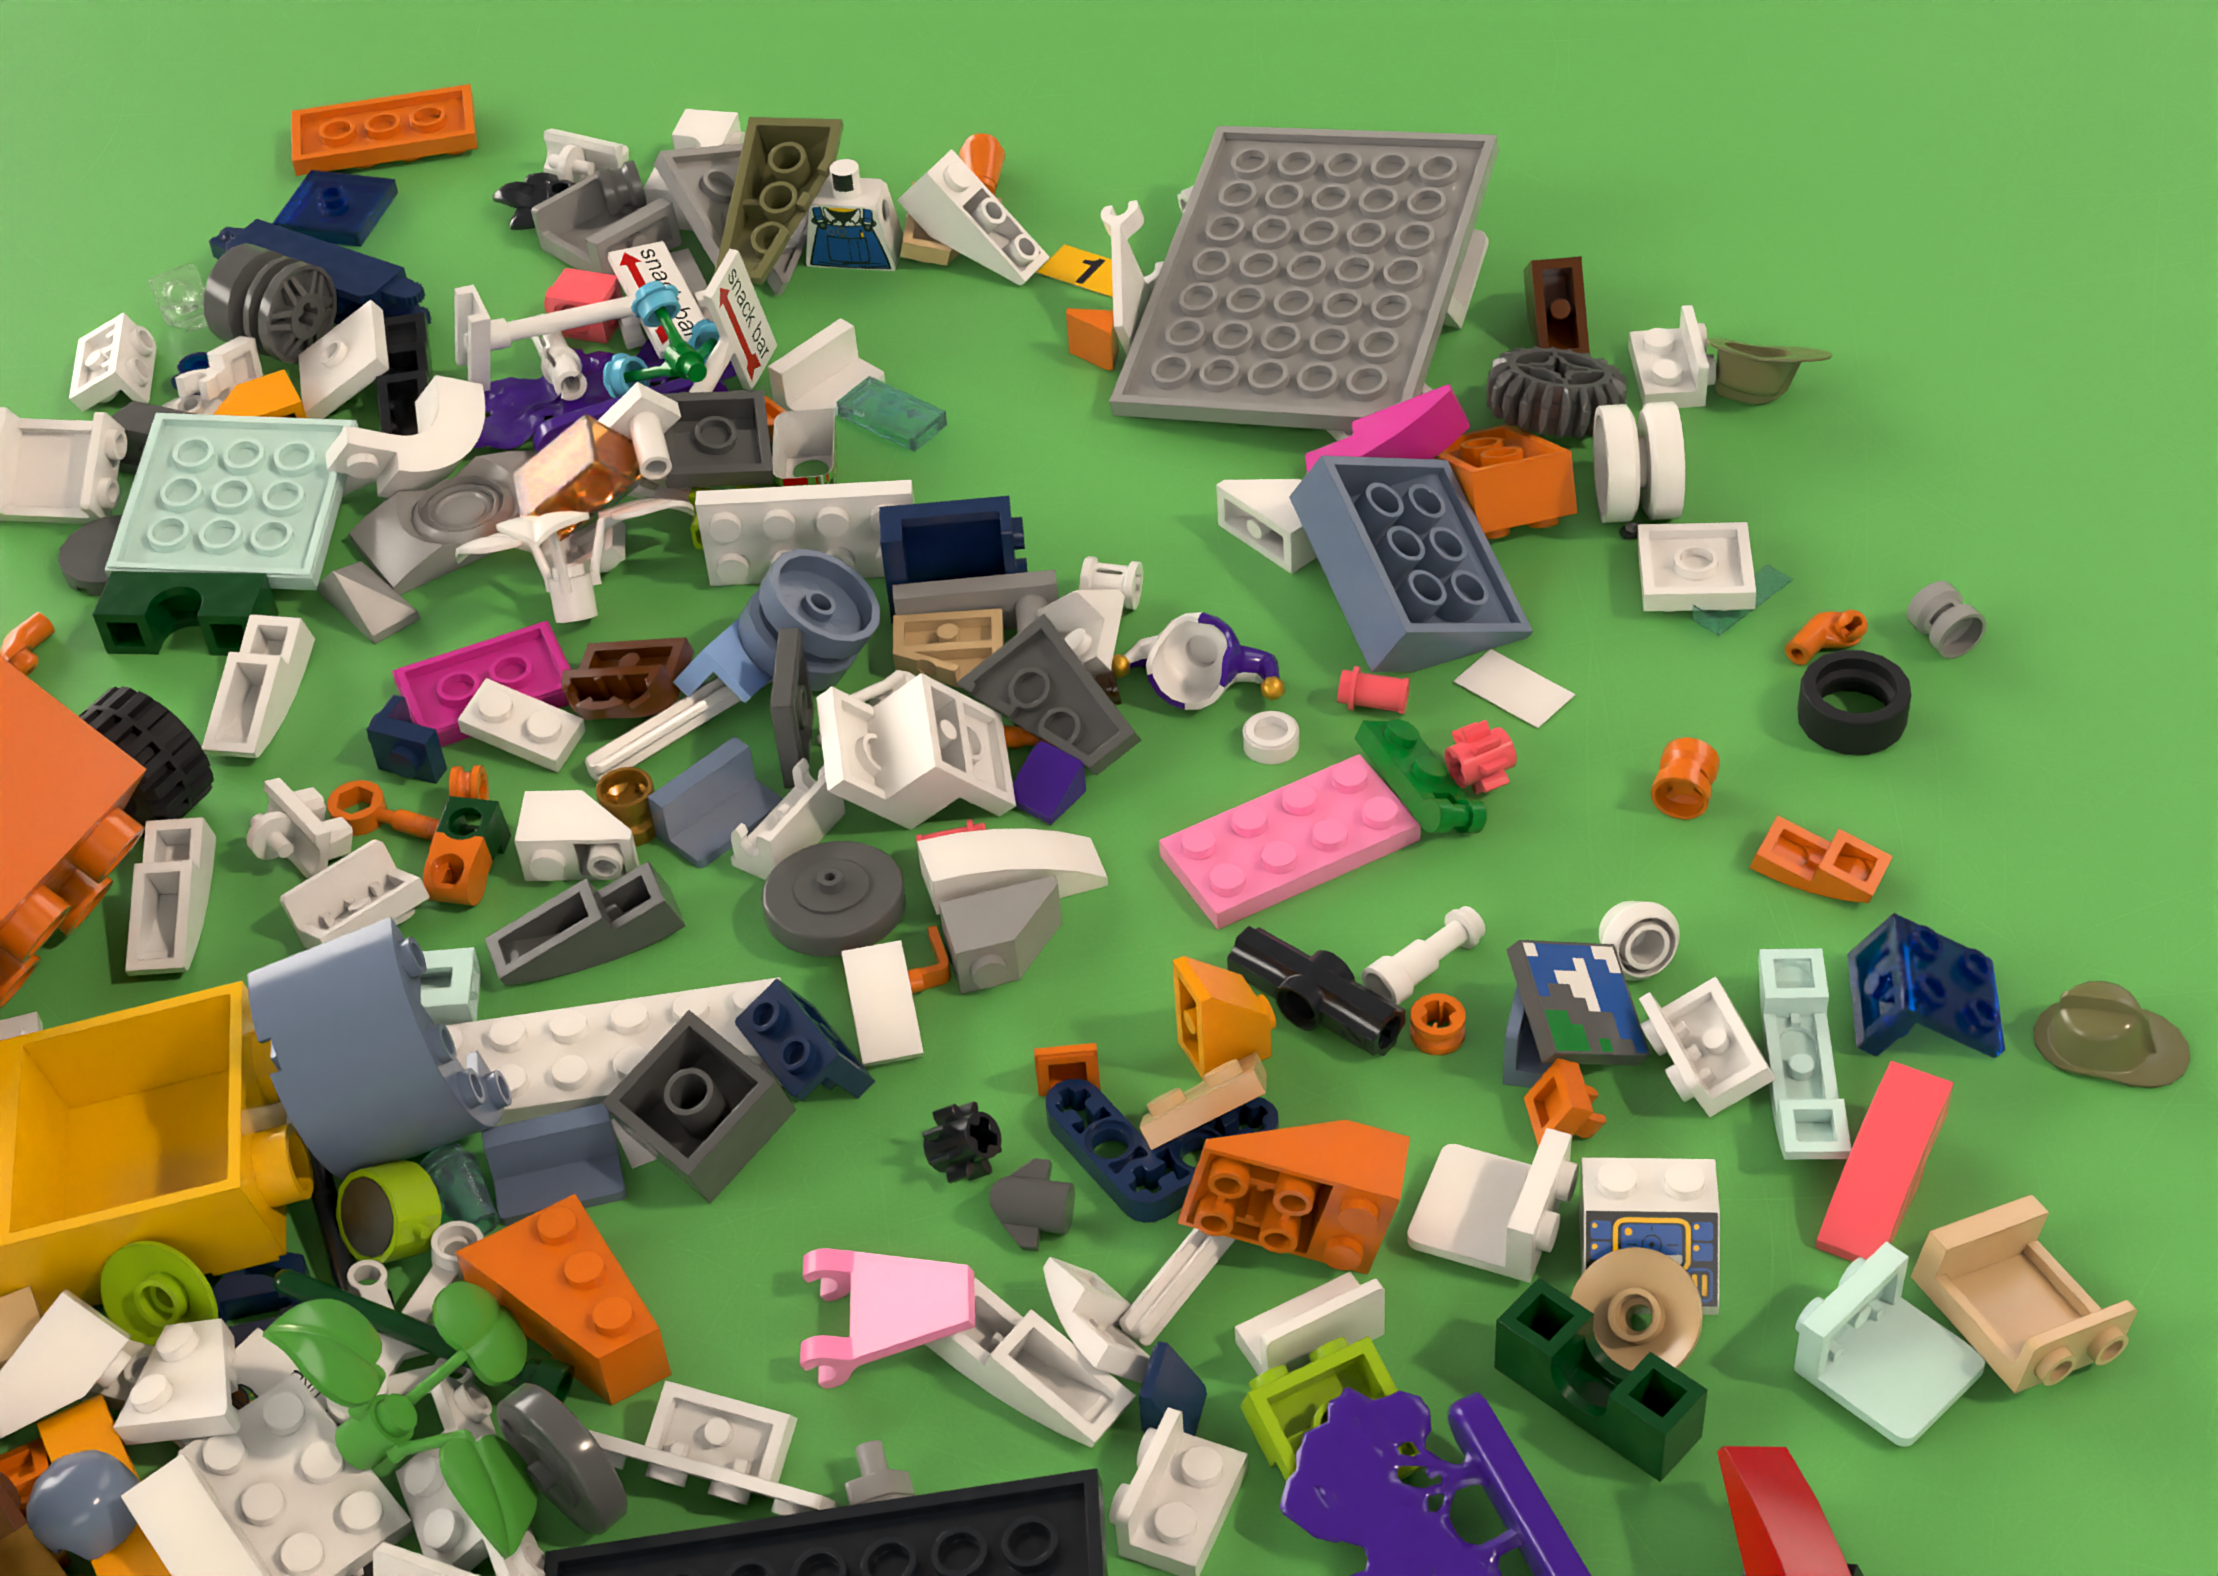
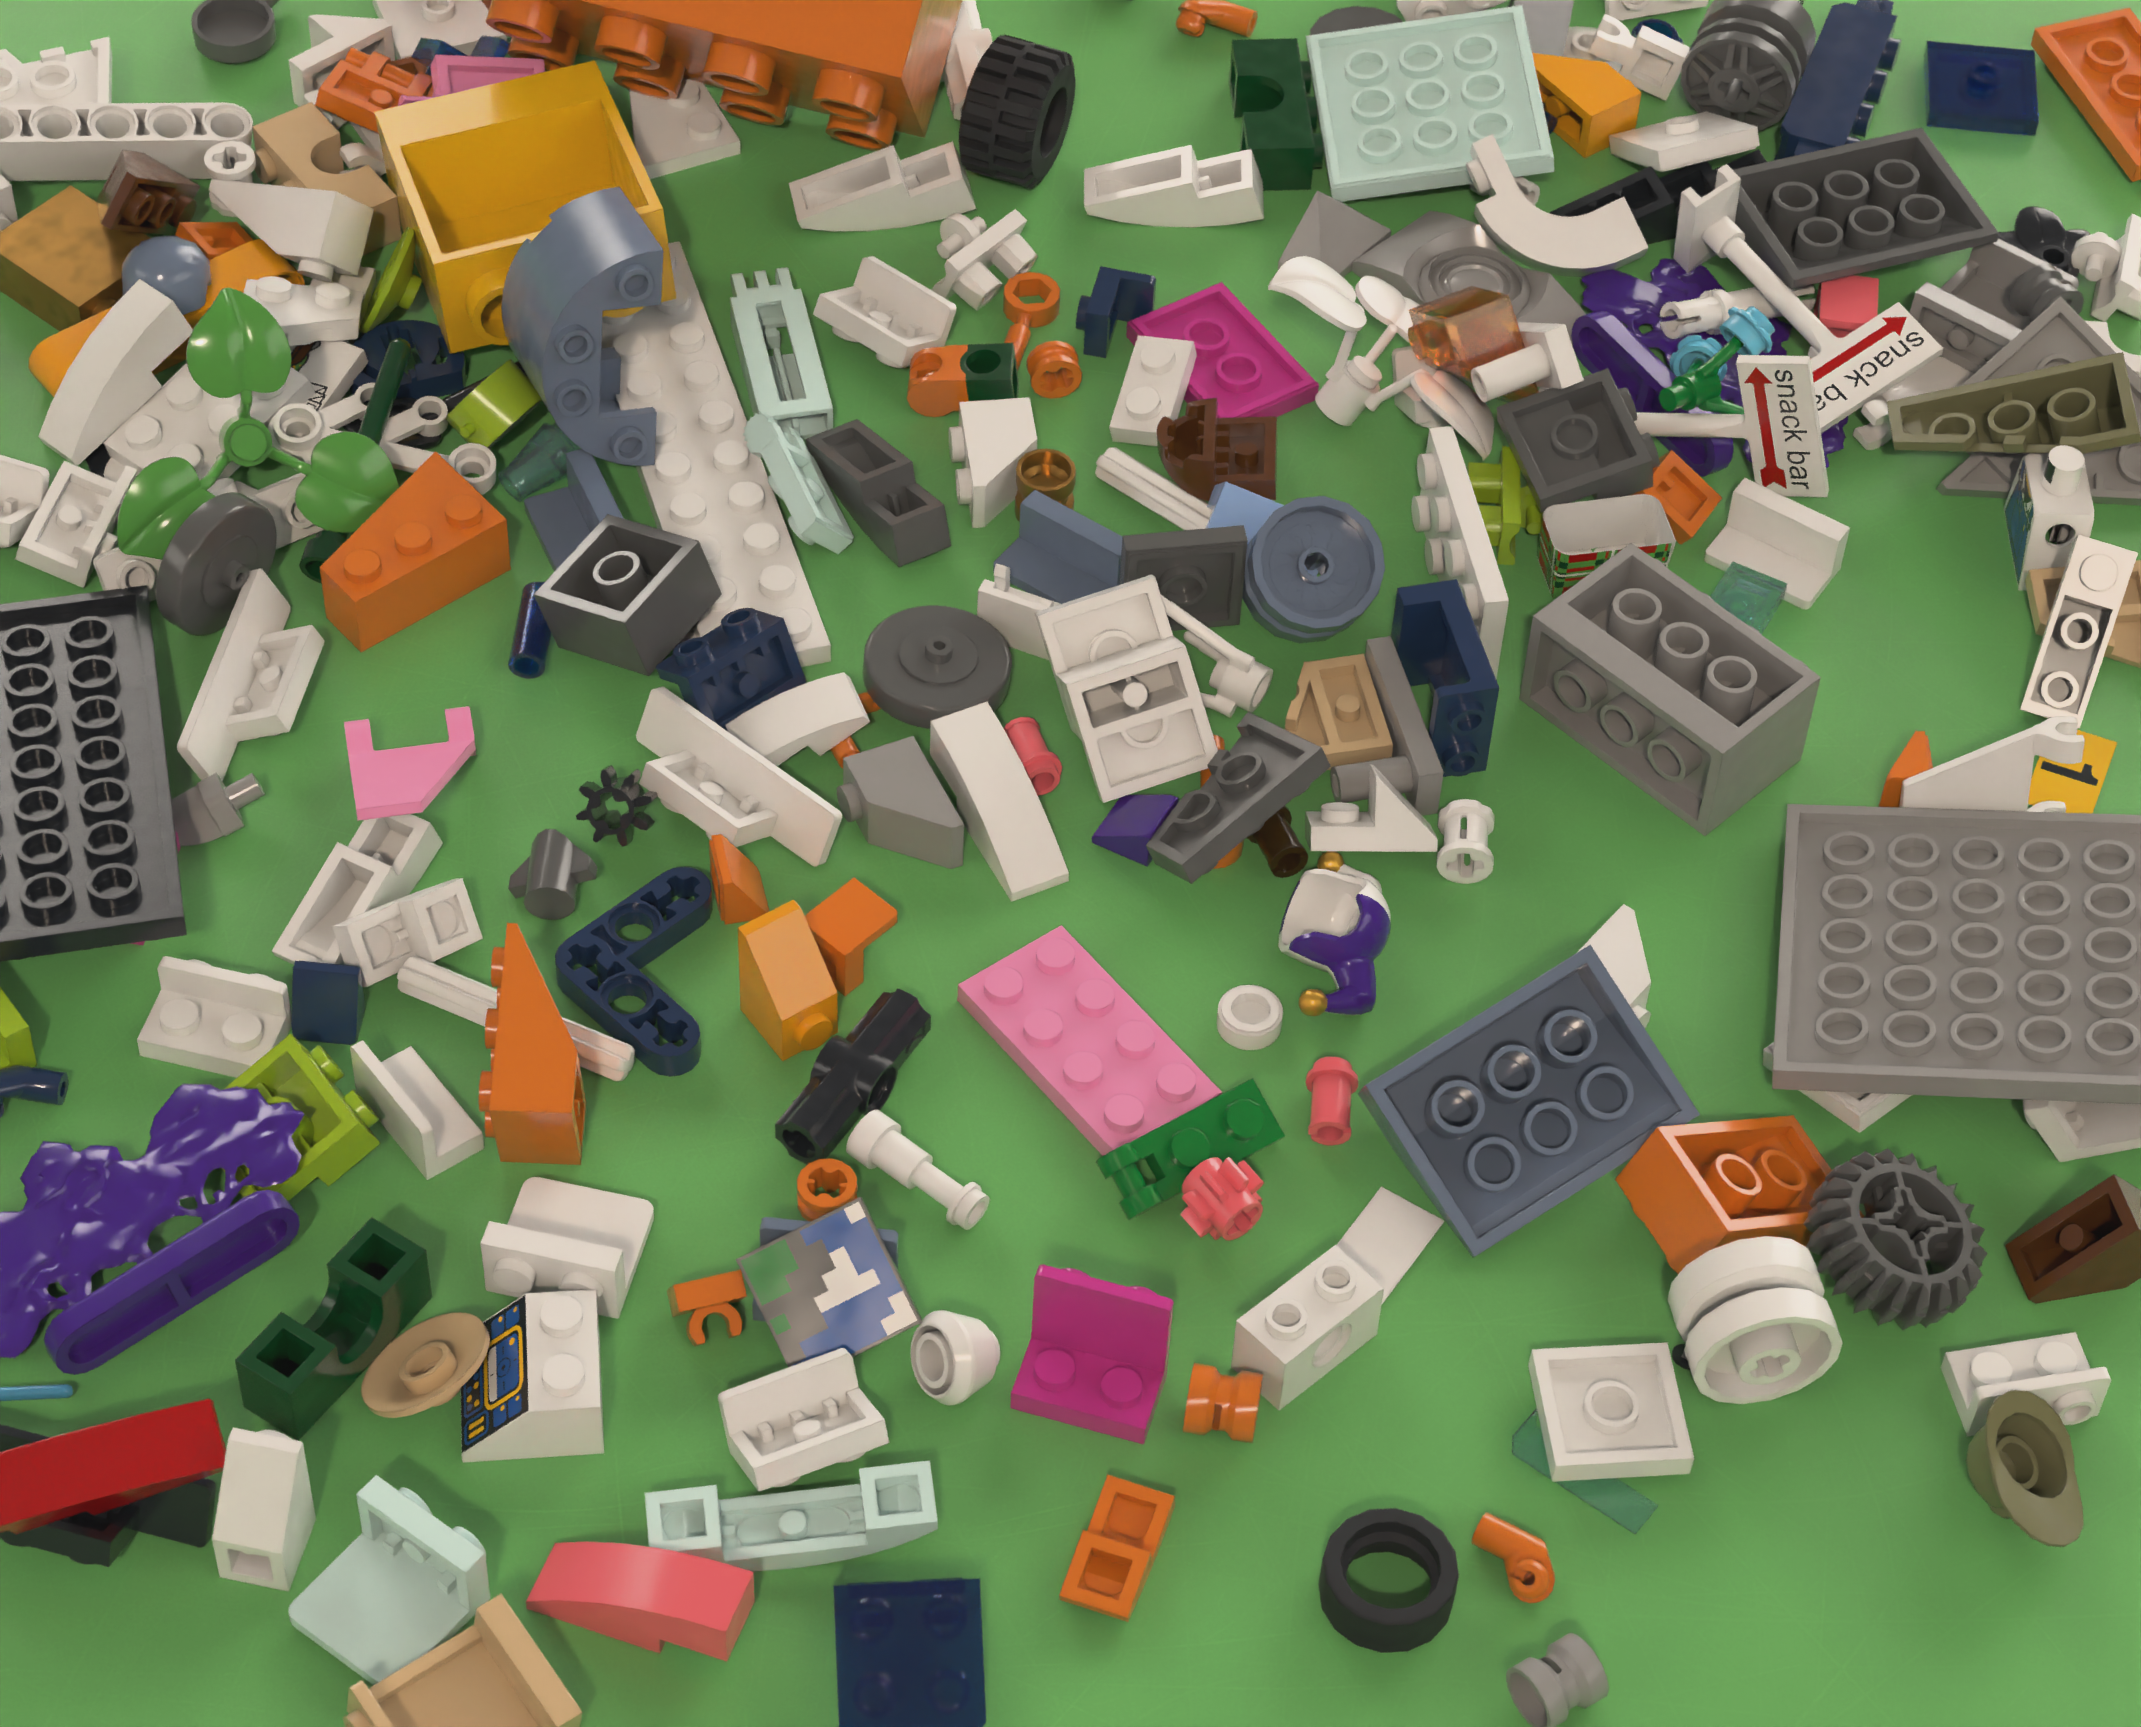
camera: 75 degrees right, 5 degrees up
tan wing [1139,1052,1267,1150] -> none
dark pink slope [1305,384,1470,473] -> none
none -> white slope [212,1428,316,1592]
none -> axle [508,582,552,679]
none -> white bracket [636,686,842,867]
none -> light aqua hinge [743,412,854,554]
none -> orange panel [804,877,898,996]
none -> dark pink bracket [1010,1264,1174,1445]
none -> white brick [1231,1245,1384,1411]
none -> light grey brick [1519,543,1821,836]
none -> dark grey slope [1733,128,1999,289]

